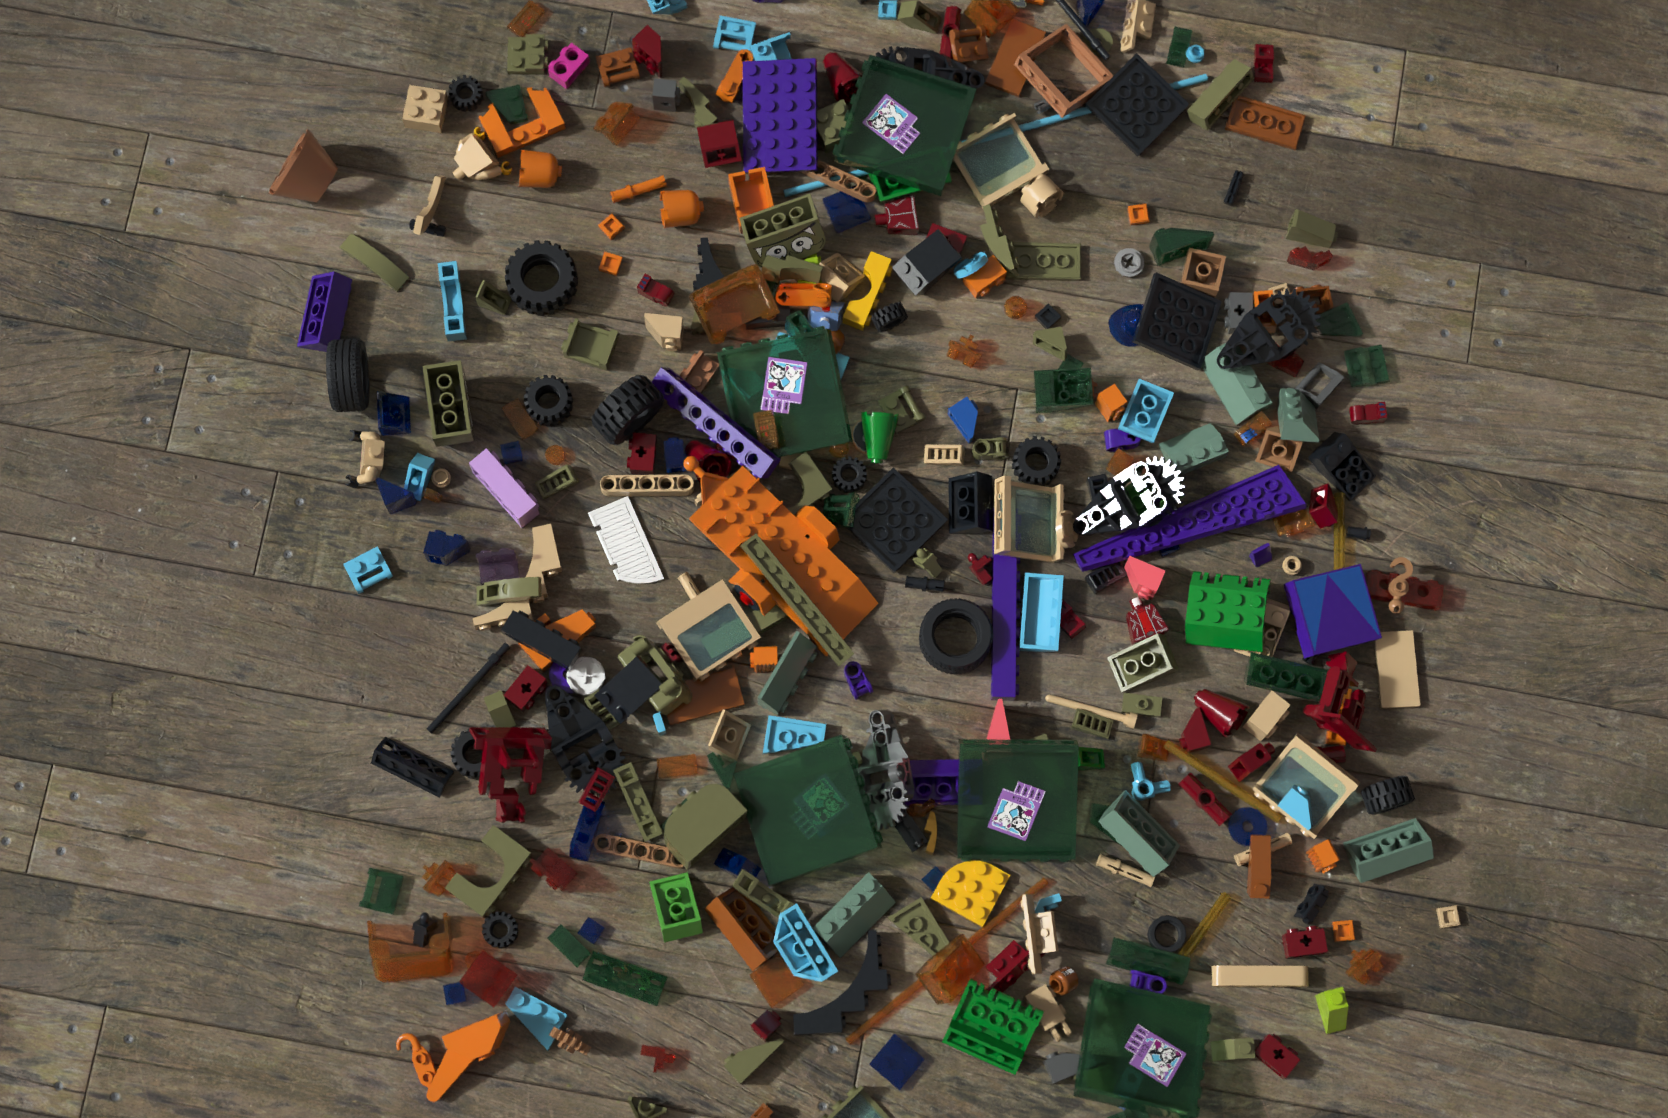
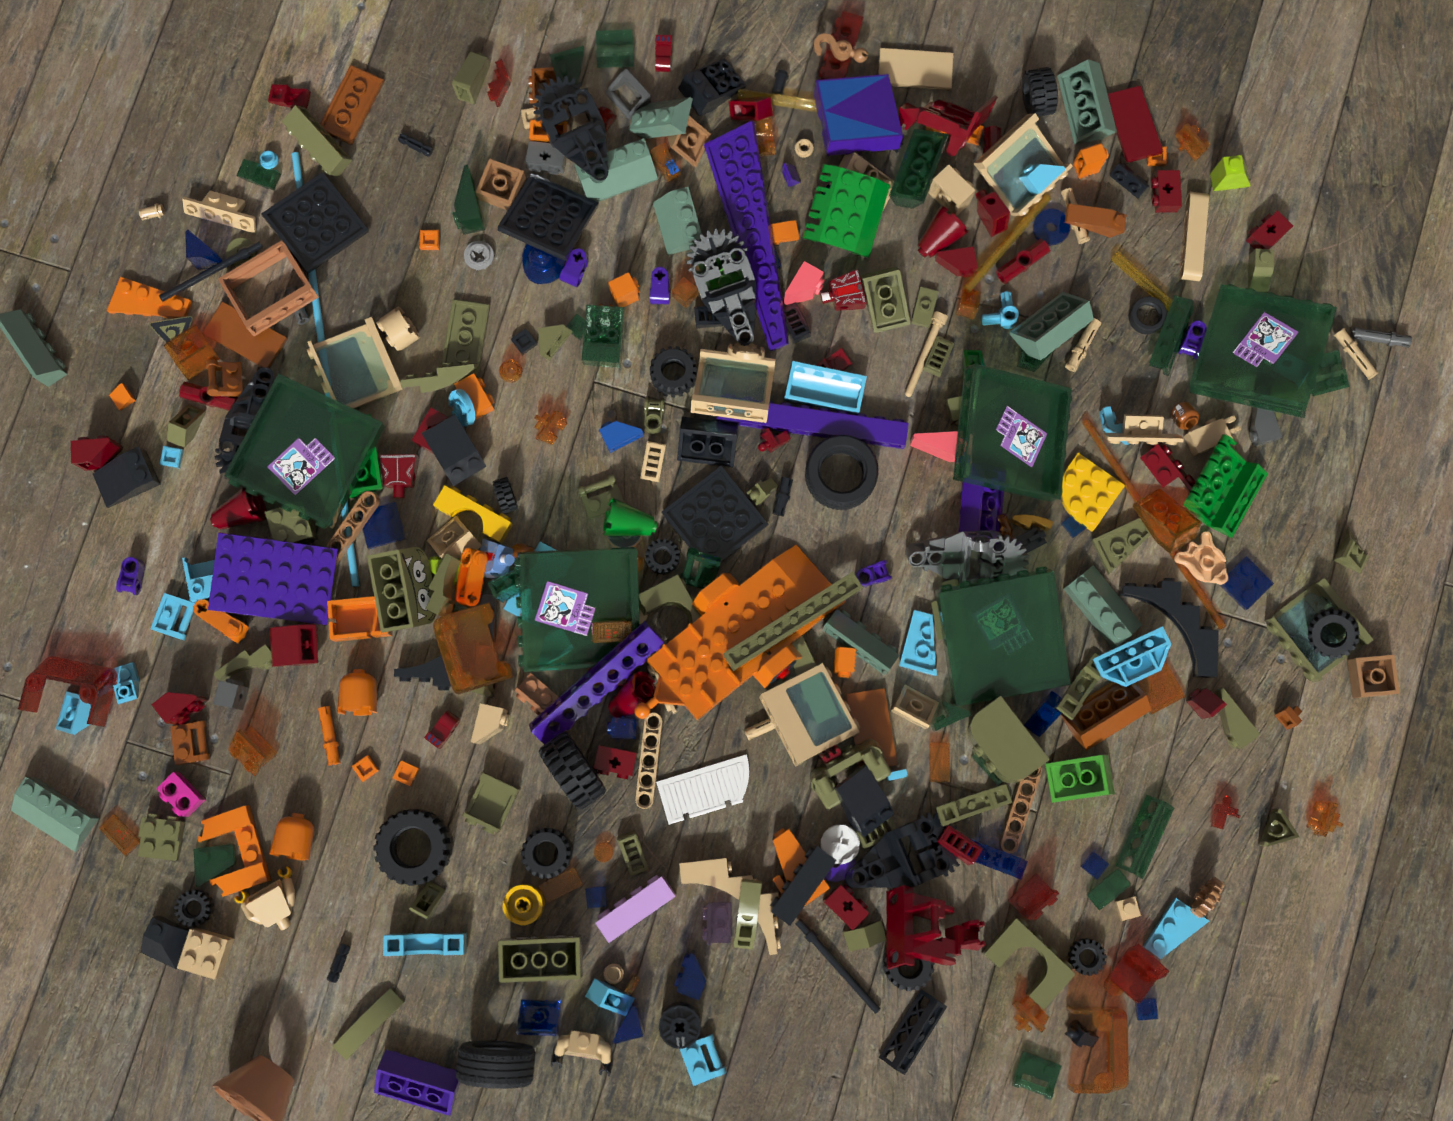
camera: 80 degrees left, 5 degrees up
orange slope [396,1011,510,1102] -> none
tan tile [413,175,446,235] -> none
medium azure slope [1118,379,1174,443] -> none
tan tile [1436,905,1461,929] -> none
none -> black slope [140,916,189,969]
none -> yellow brick [503,884,545,925]
none -> dark purple piece [559,249,588,287]
none -> black wheel [659,1002,701,1049]
none -> orange slope [771,220,799,245]
none -> dark red tile [1108,85,1163,163]
none -> tan plate [1115,896,1141,921]
none -> light nougat tile [1174,531,1228,585]

